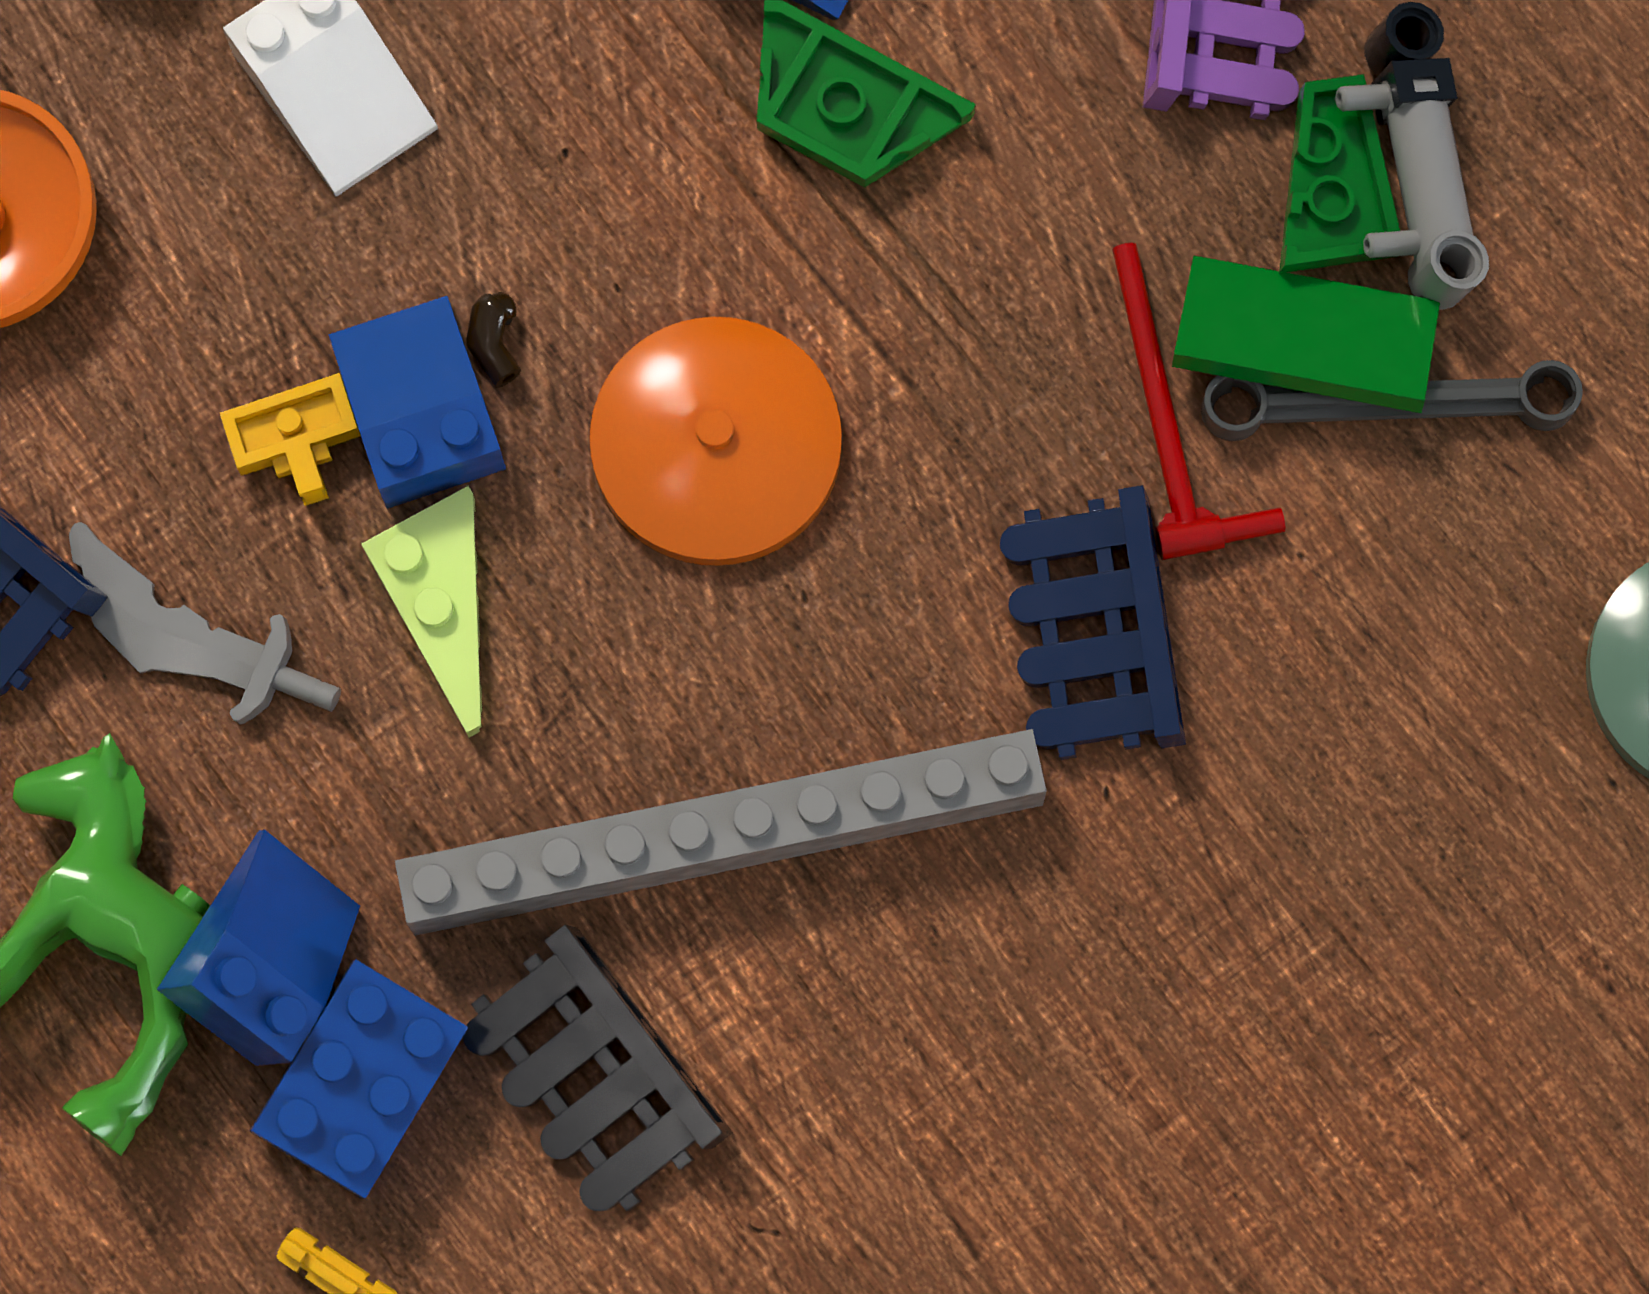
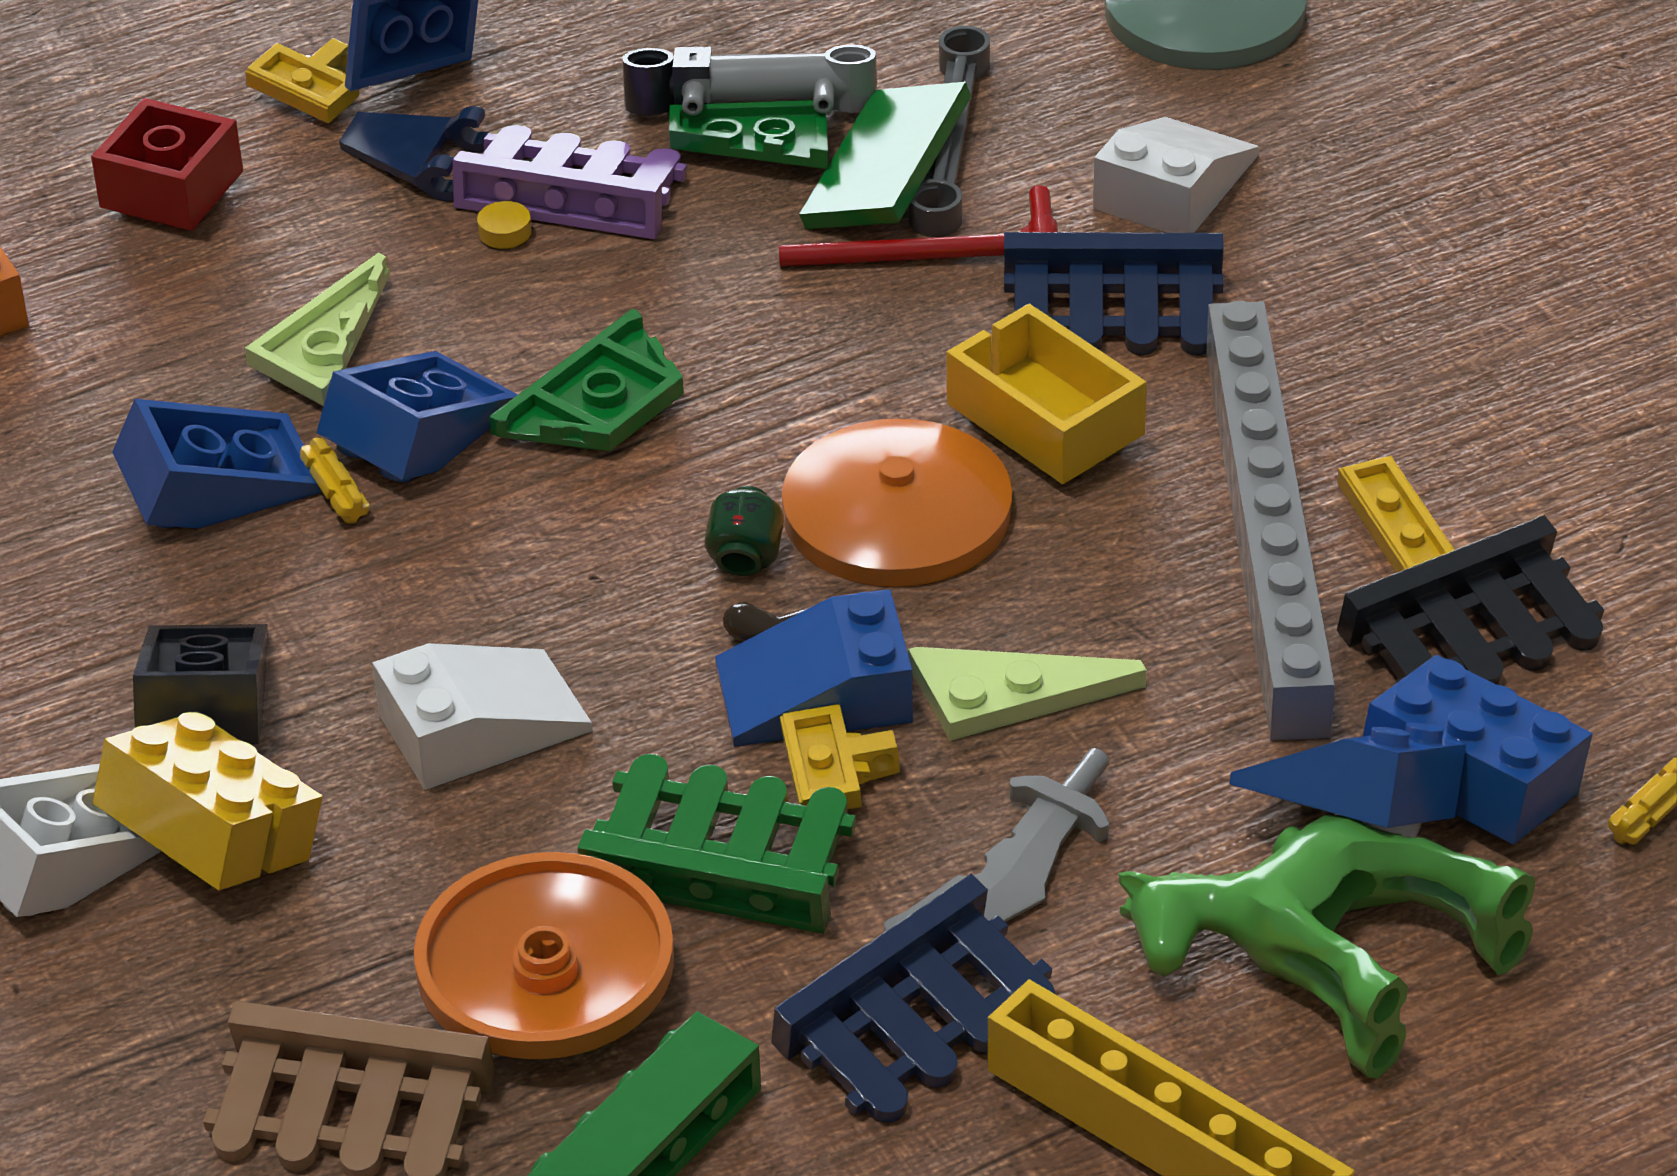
camera: 80 degrees left, 35 degrees down
none -> green fence [577,754,856,934]
none -> dark green head [704,486,784,576]
none -> yellow piece [946,303,1147,484]
none -> white slope [1093,117,1259,233]
none -> yellow tile [1337,455,1455,573]

